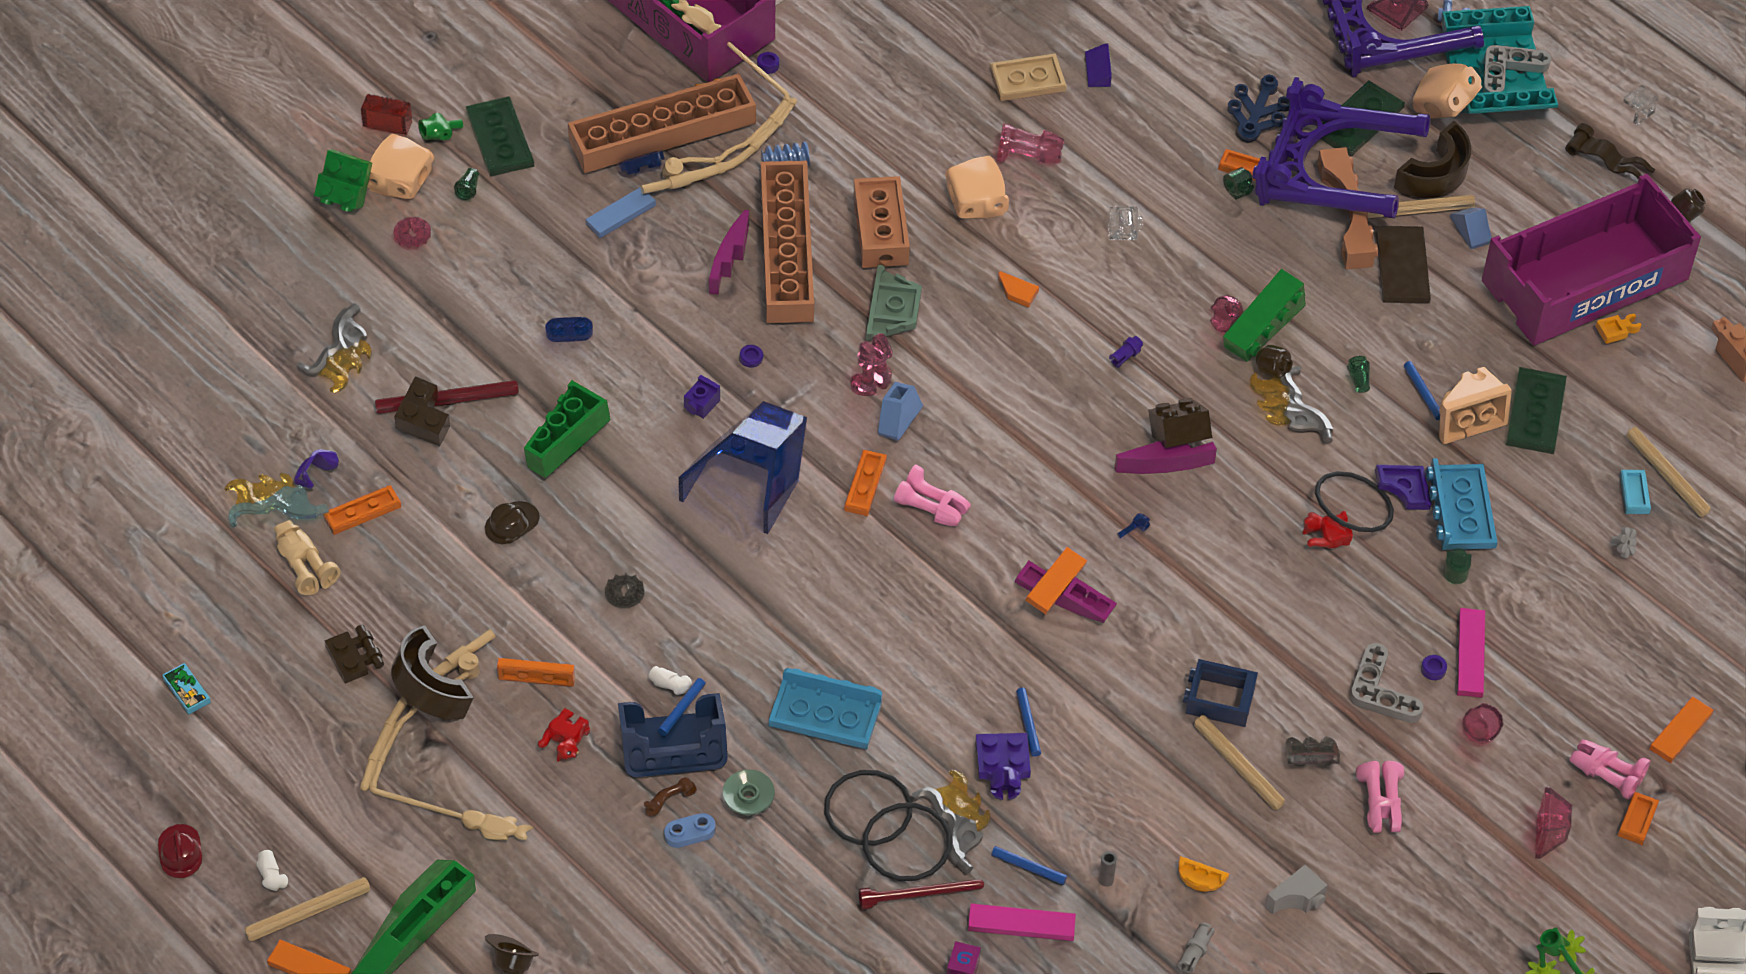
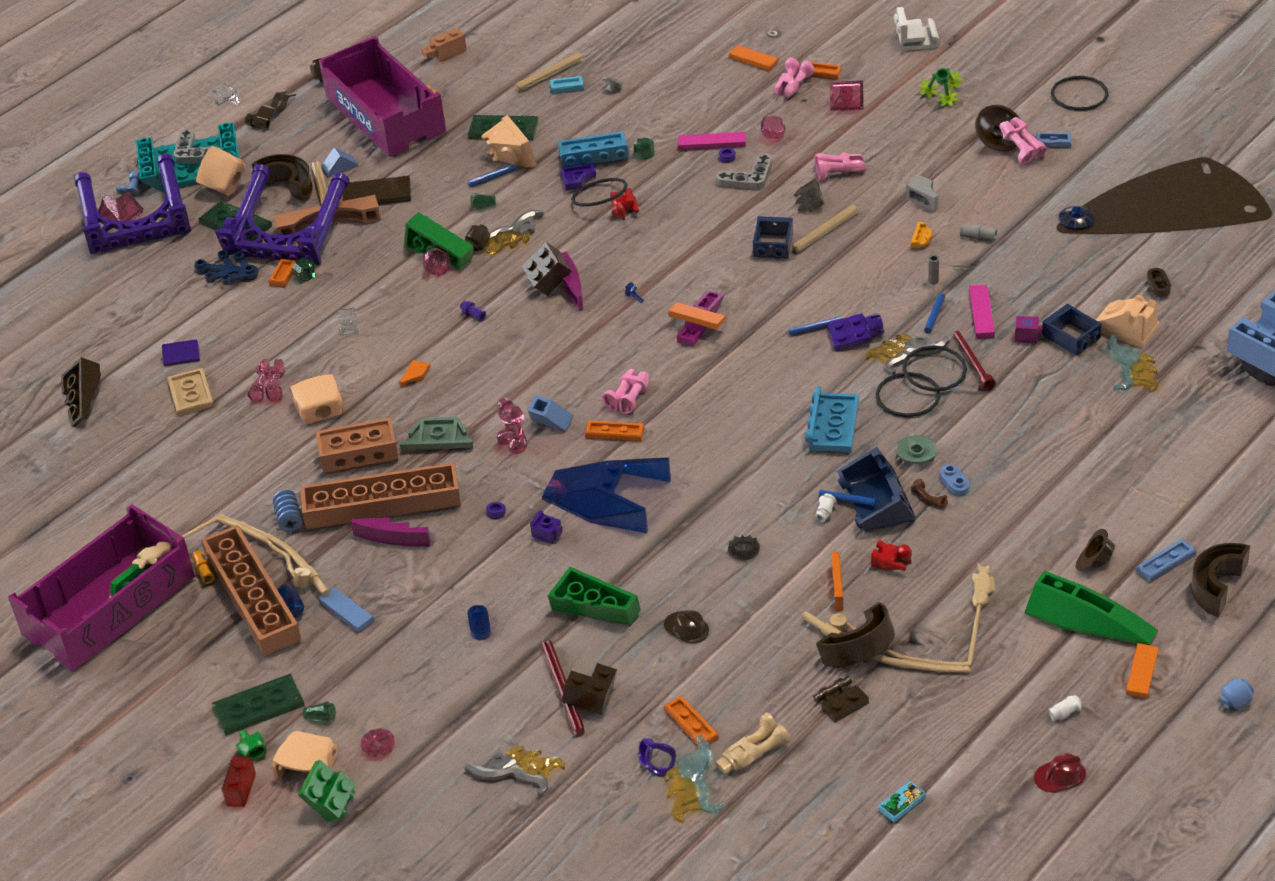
camera: 90 degrees left, 10 degrees down
tan axle [245,877,370,941] -> none

